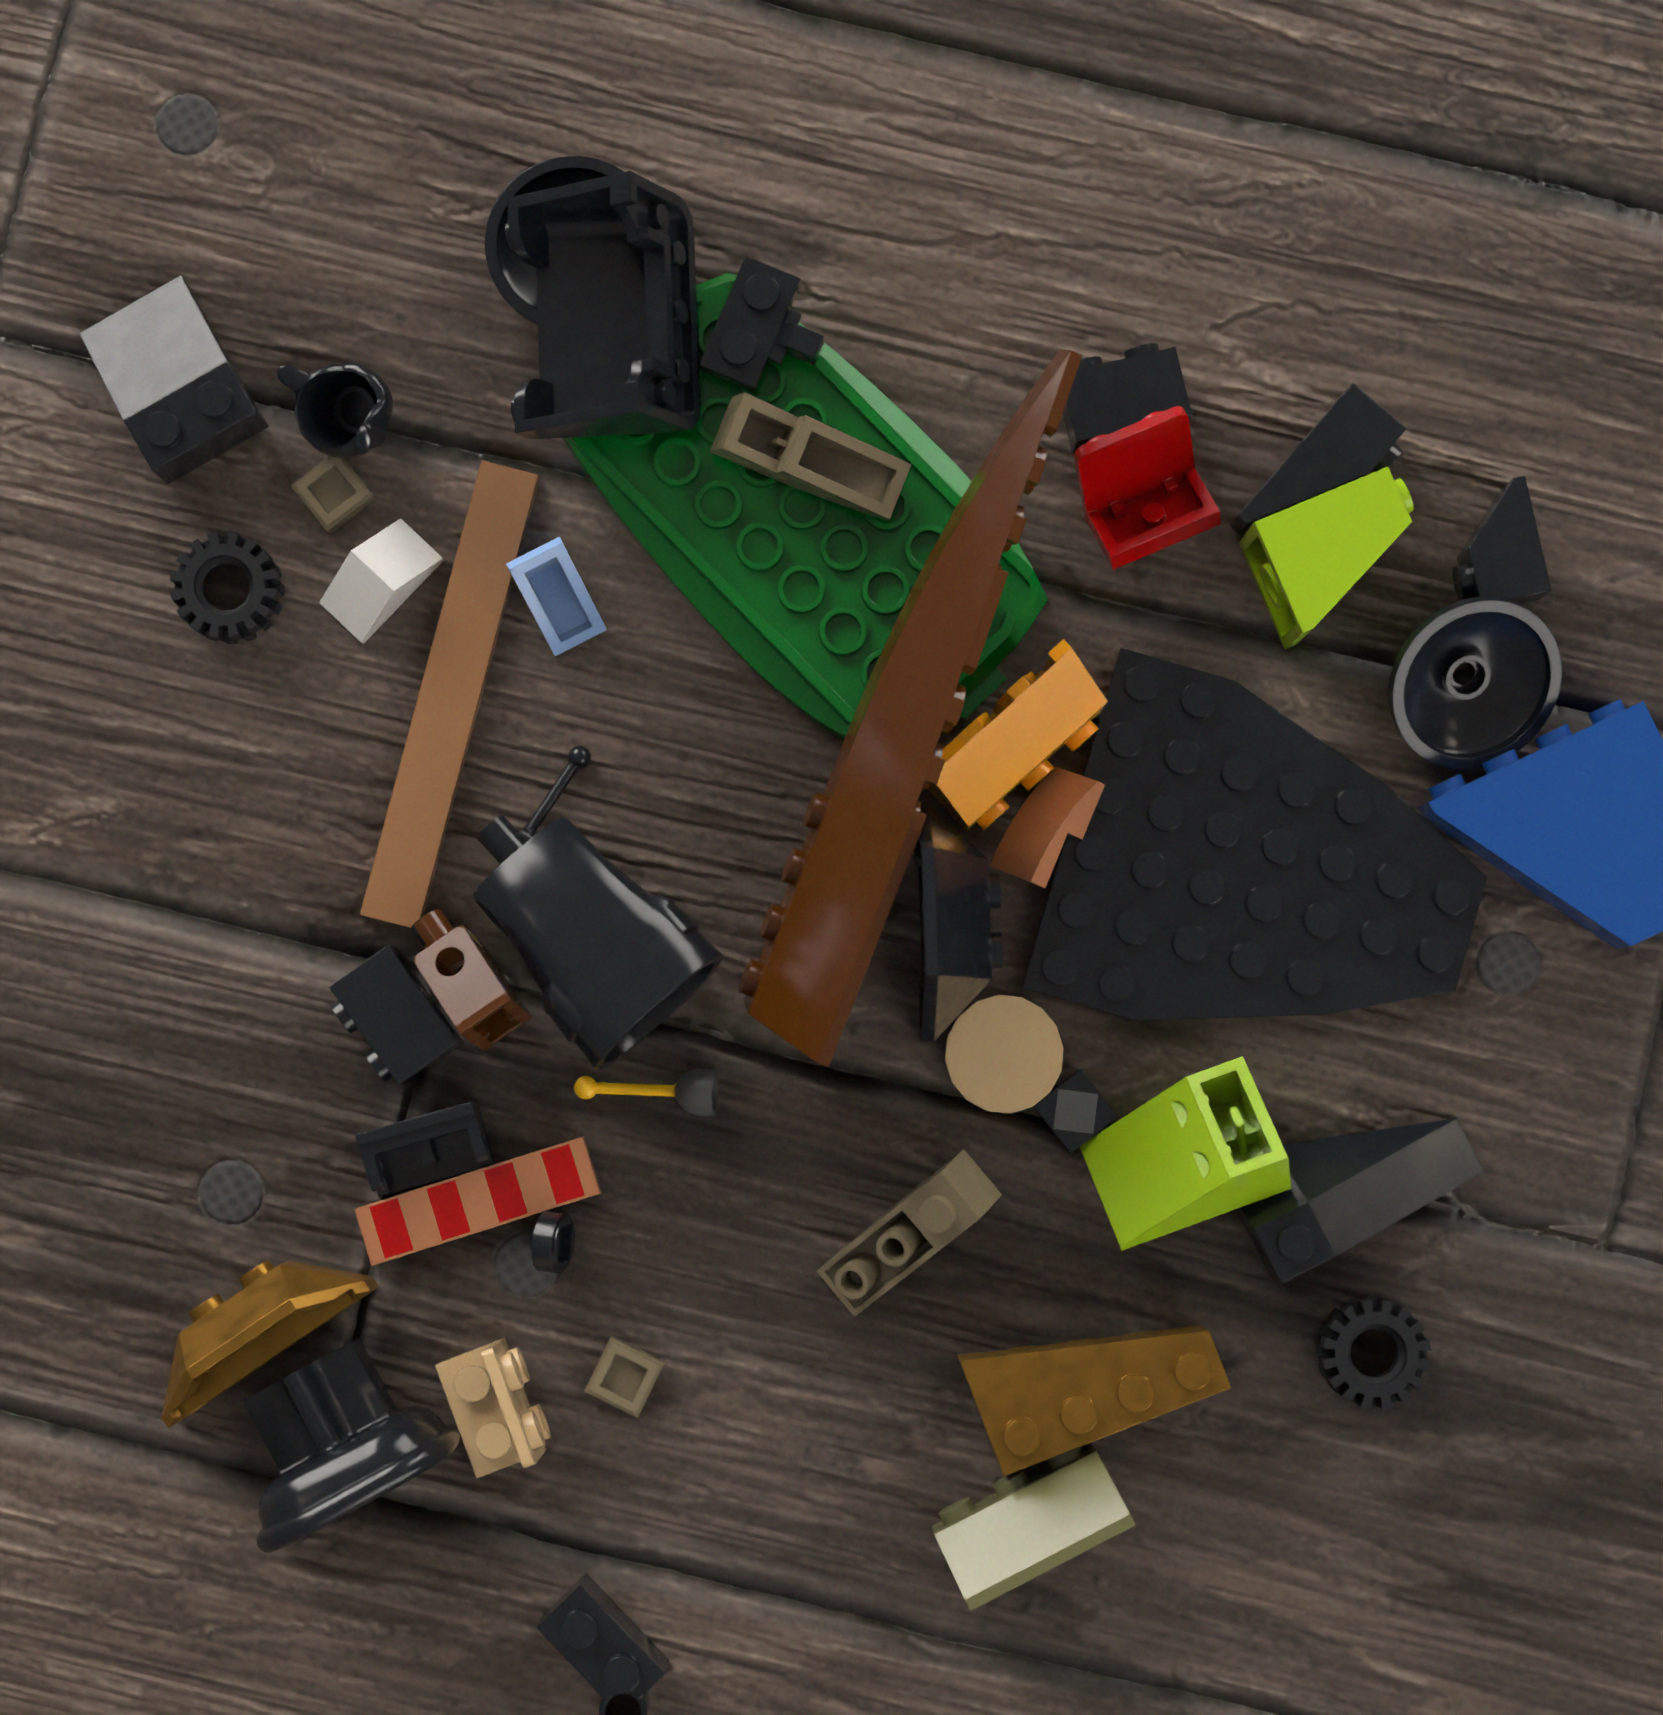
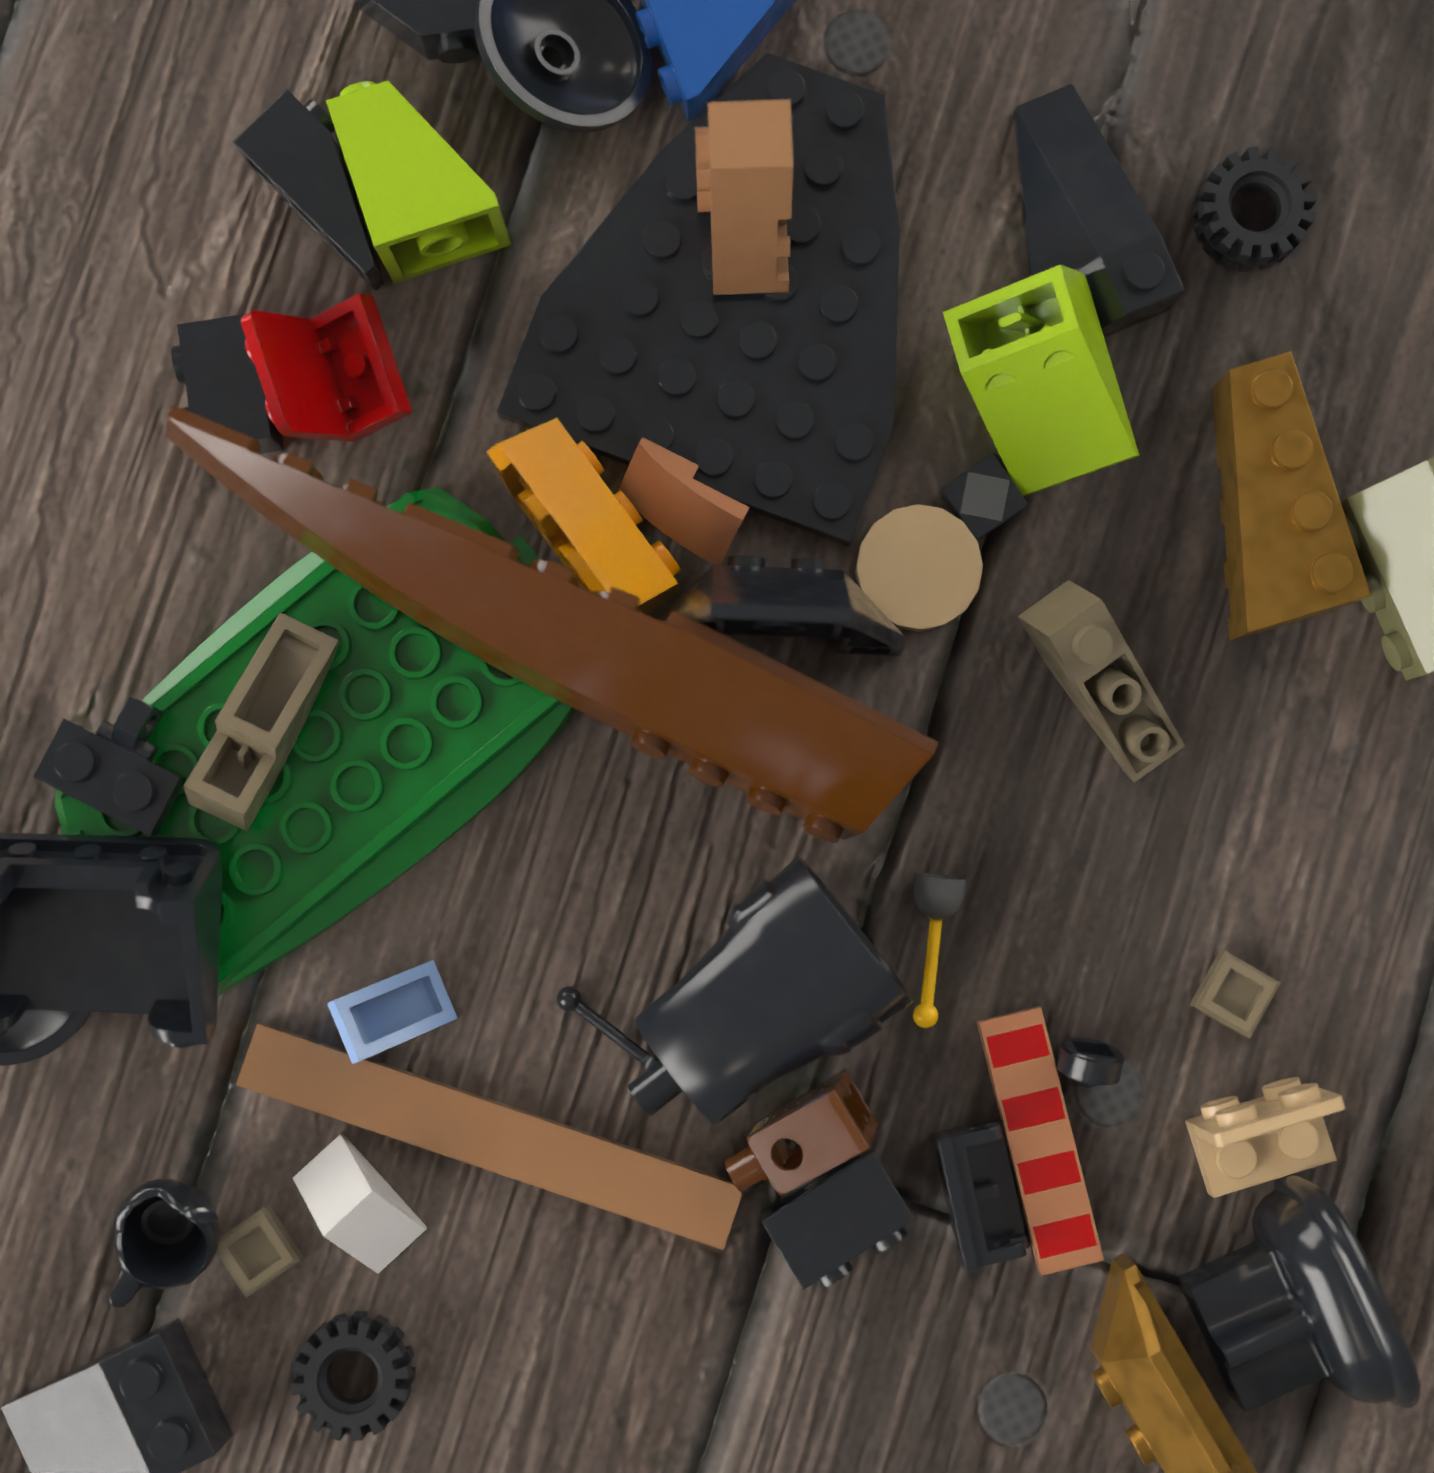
camera: 85 degrees left, 0 degrees up
none -> medium nougat wedge [695,99,793,295]

